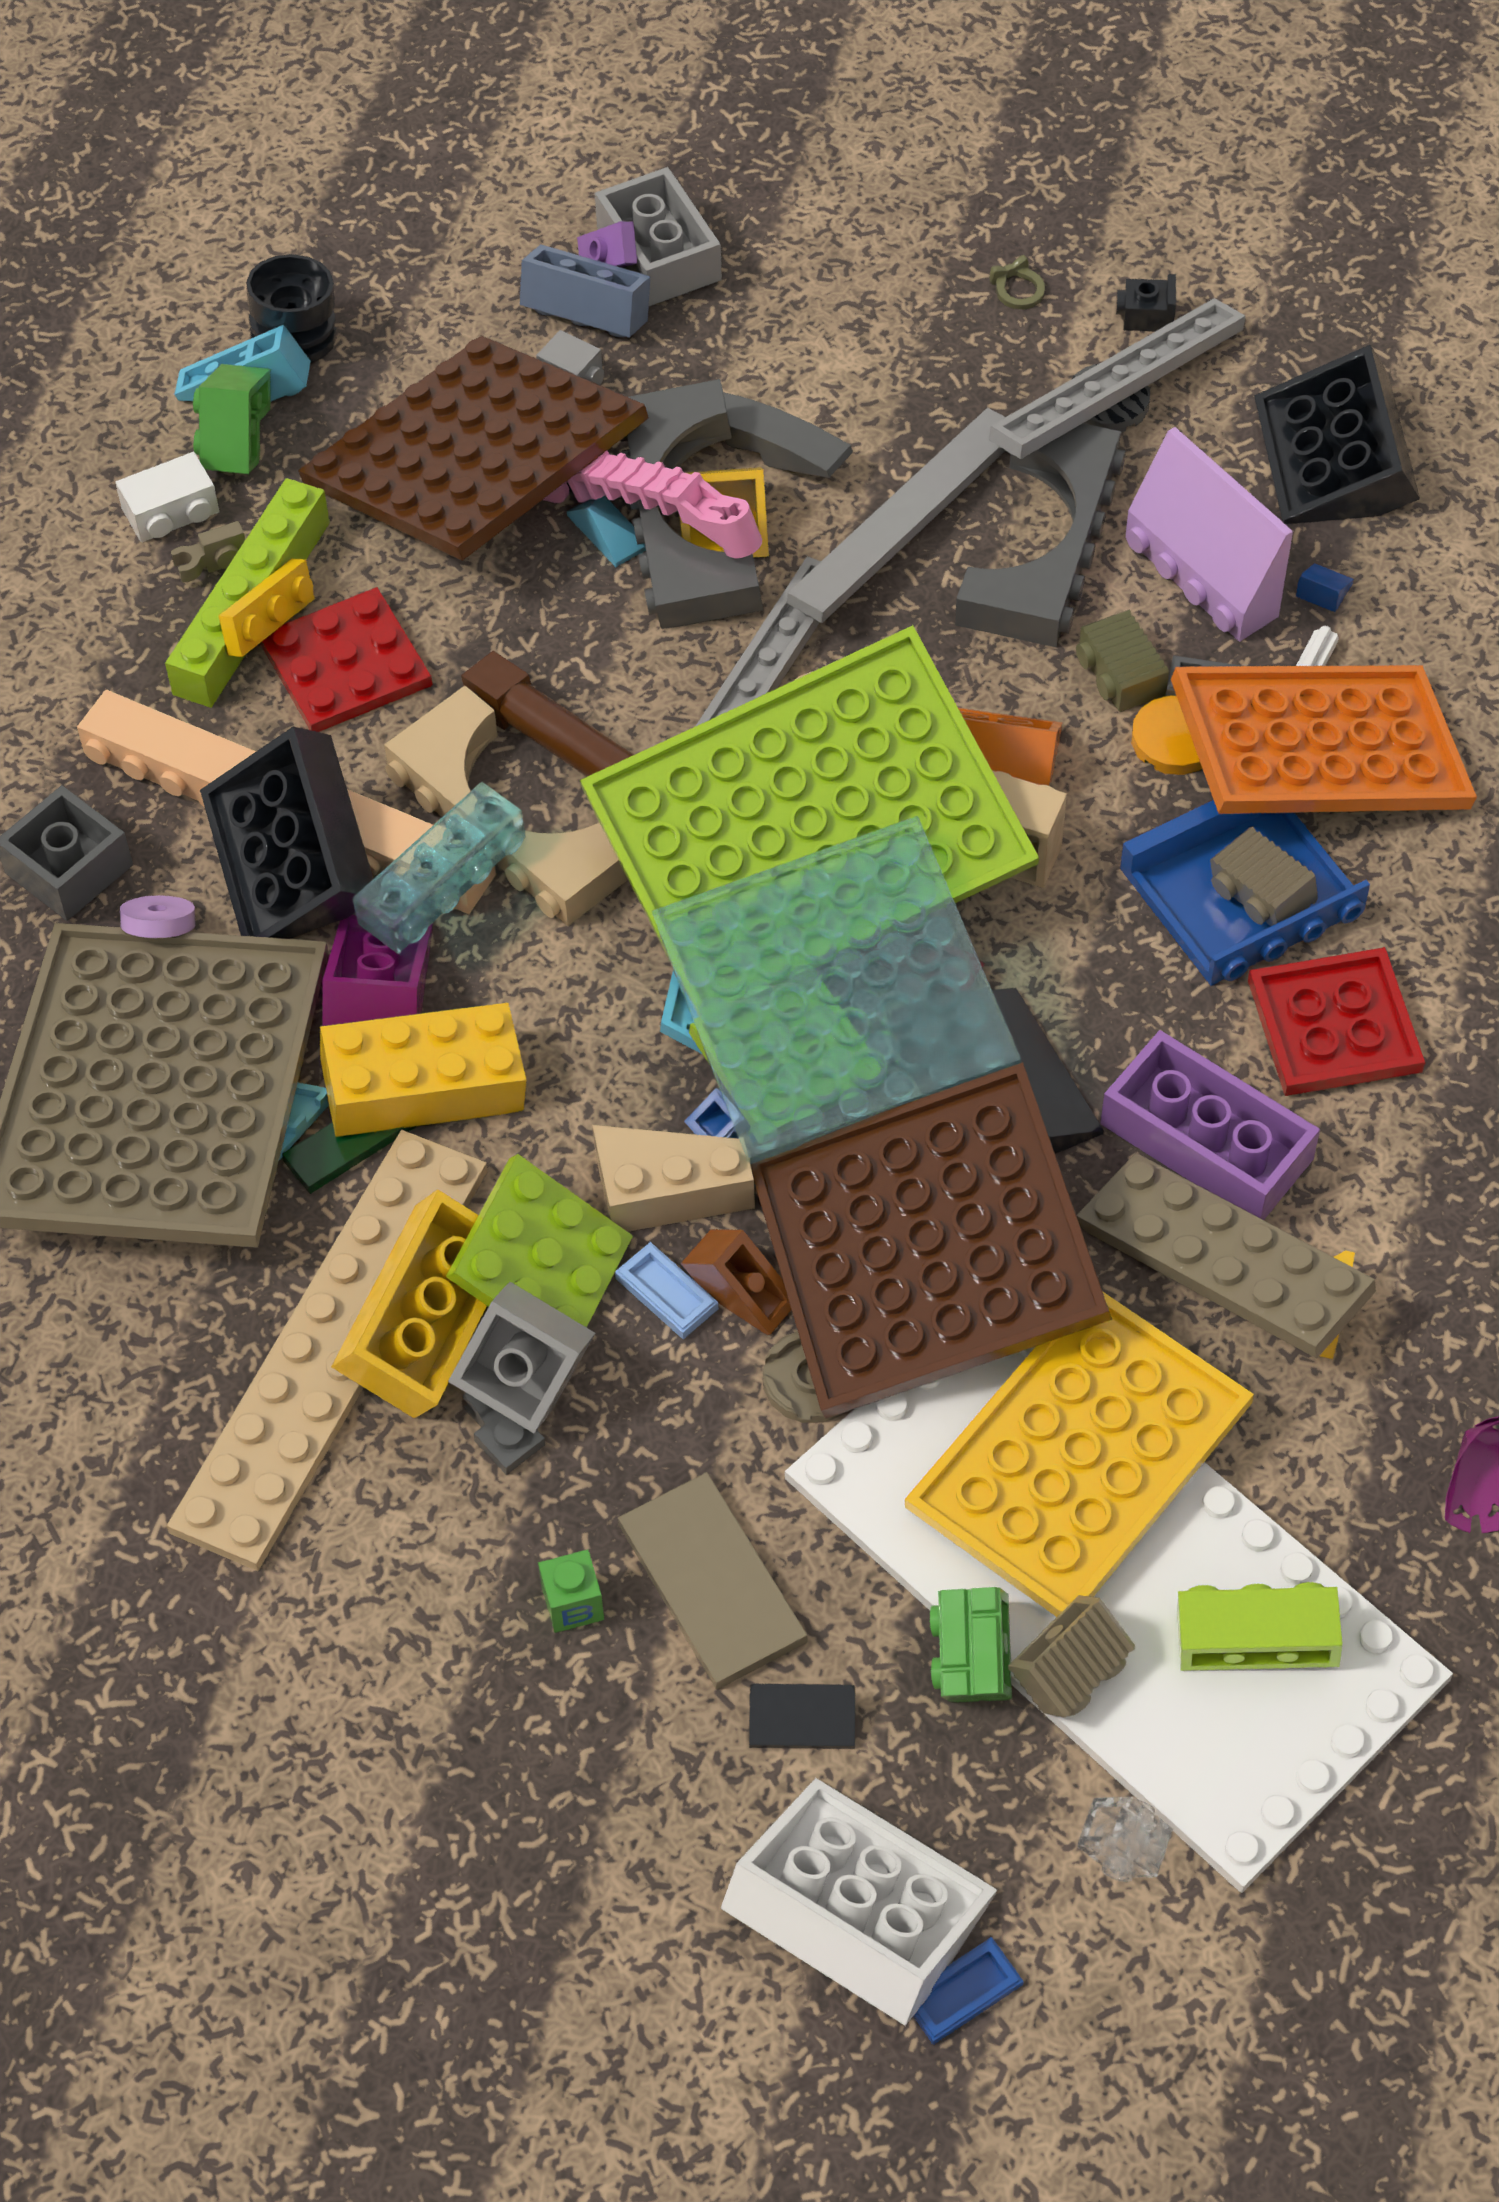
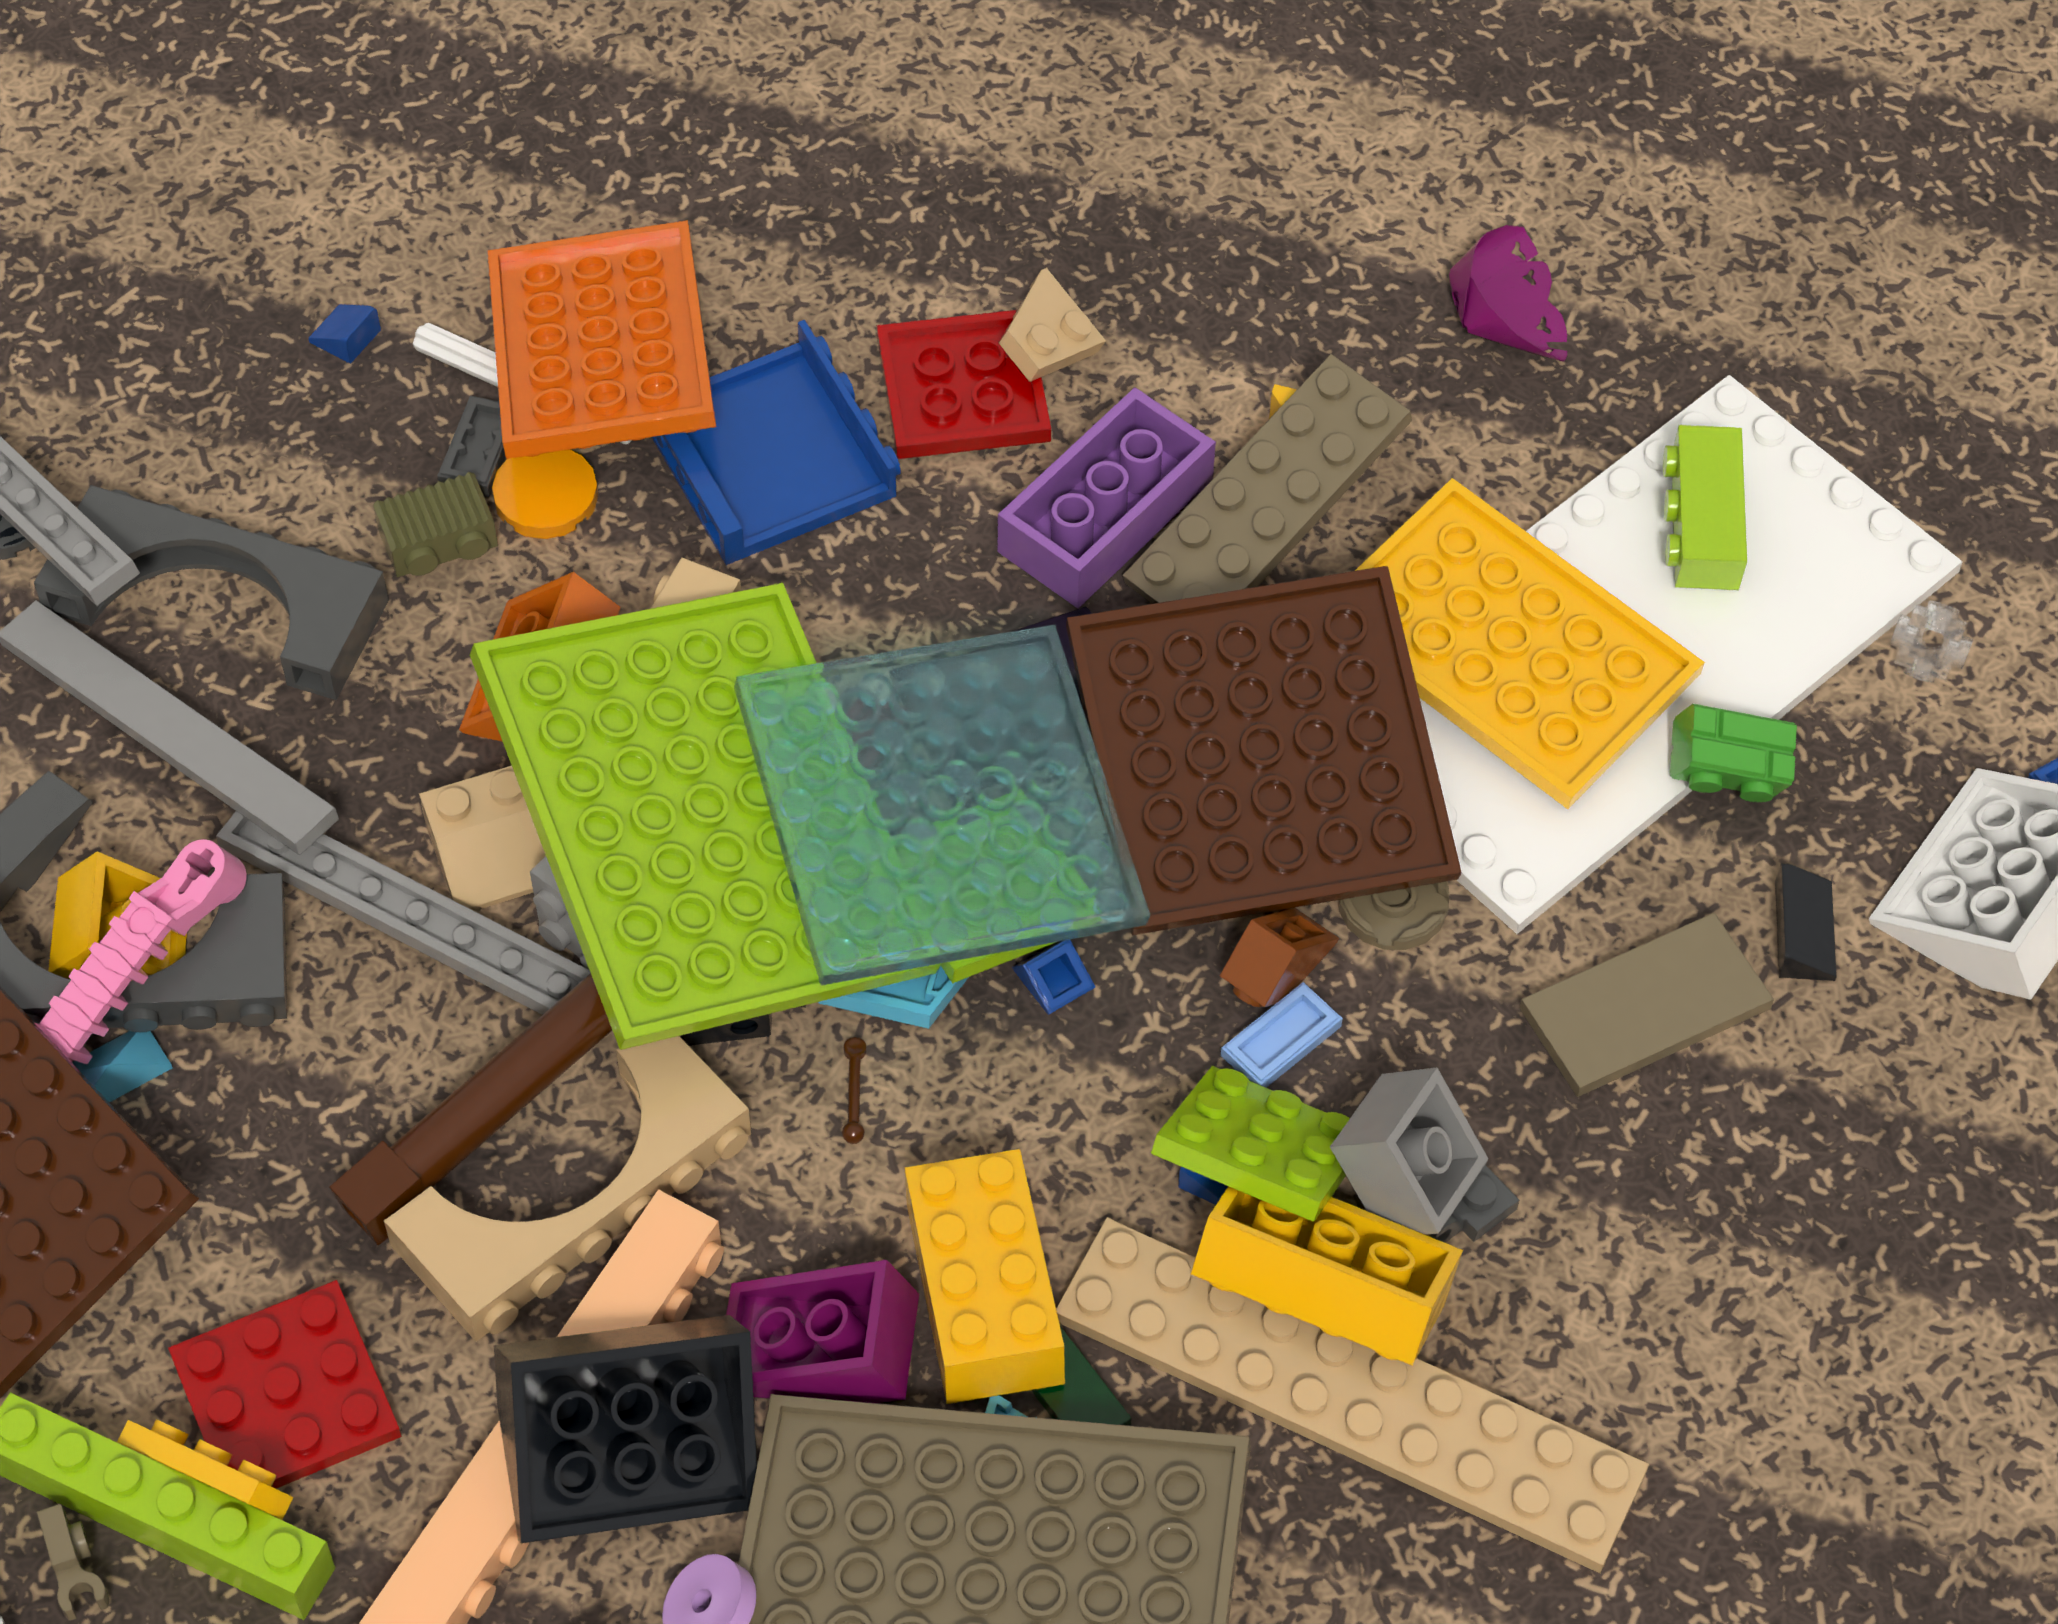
camera: 90 degrees left, 0 degrees up
clear light blue brick [353,782,526,954] -> none
bright green brick [538,1549,604,1633] -> none
tan wedge [592,1125,755,1232] -> none
dark tan brick [1008,1595,1135,1718] -> none
lavender slope [1125,427,1293,642] -> none
dark tan brick [1210,827,1318,926] -> none
black slope [1254,344,1420,524] -> none
none -> reddish brown hinge [842,1037,866,1144]
none -> tan wing [999,268,1106,382]

